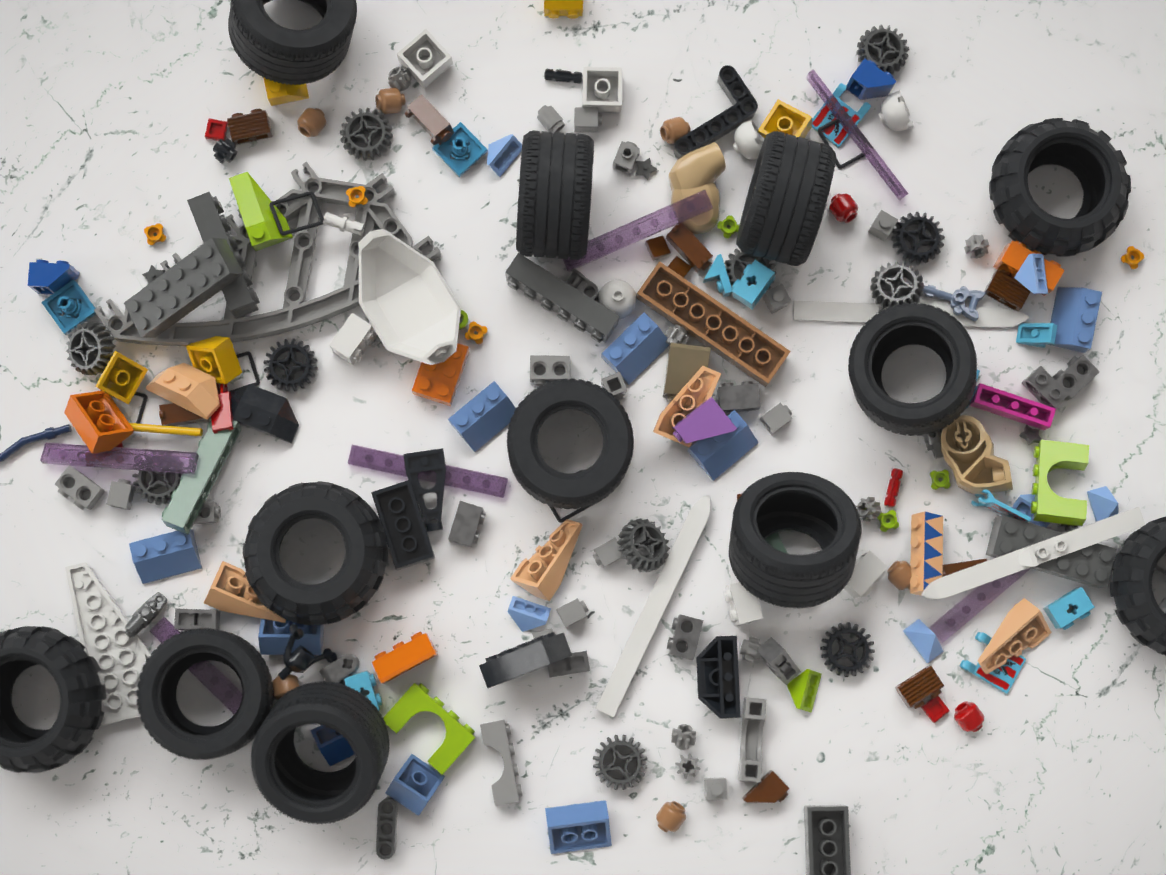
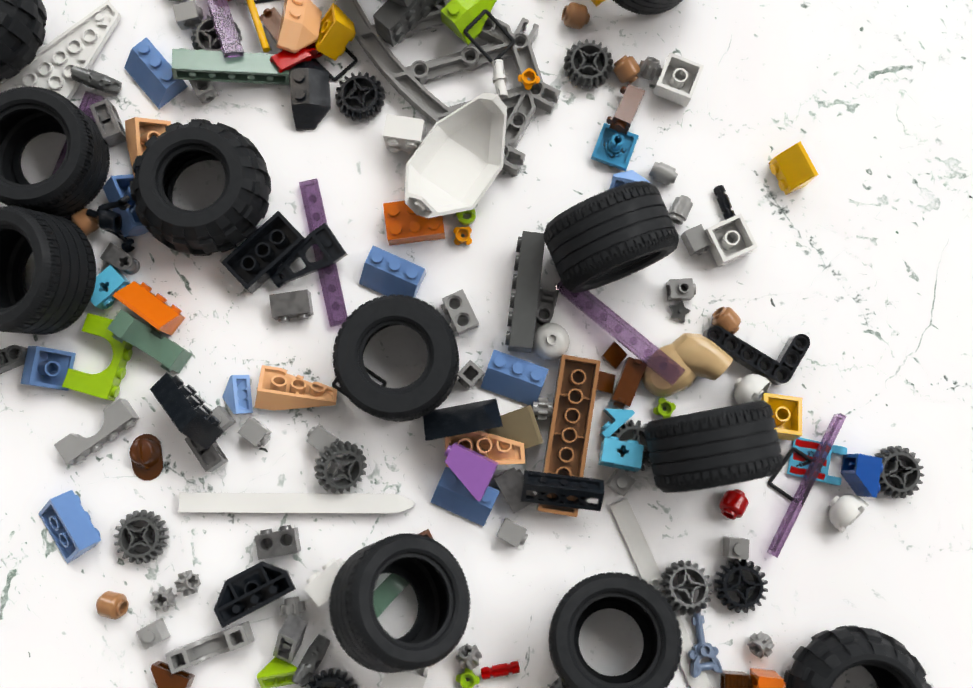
camera: 70 degrees right, 0 degrees up
none -> sand green brick [107,309,193,373]
none -> reddish brown piece [129,434,163,480]
none -> dark grey hinge [292,634,331,688]
none -> black sticker [423,398,503,441]
none -> black fence [521,470,604,511]
none -> light grey brick [649,161,678,186]

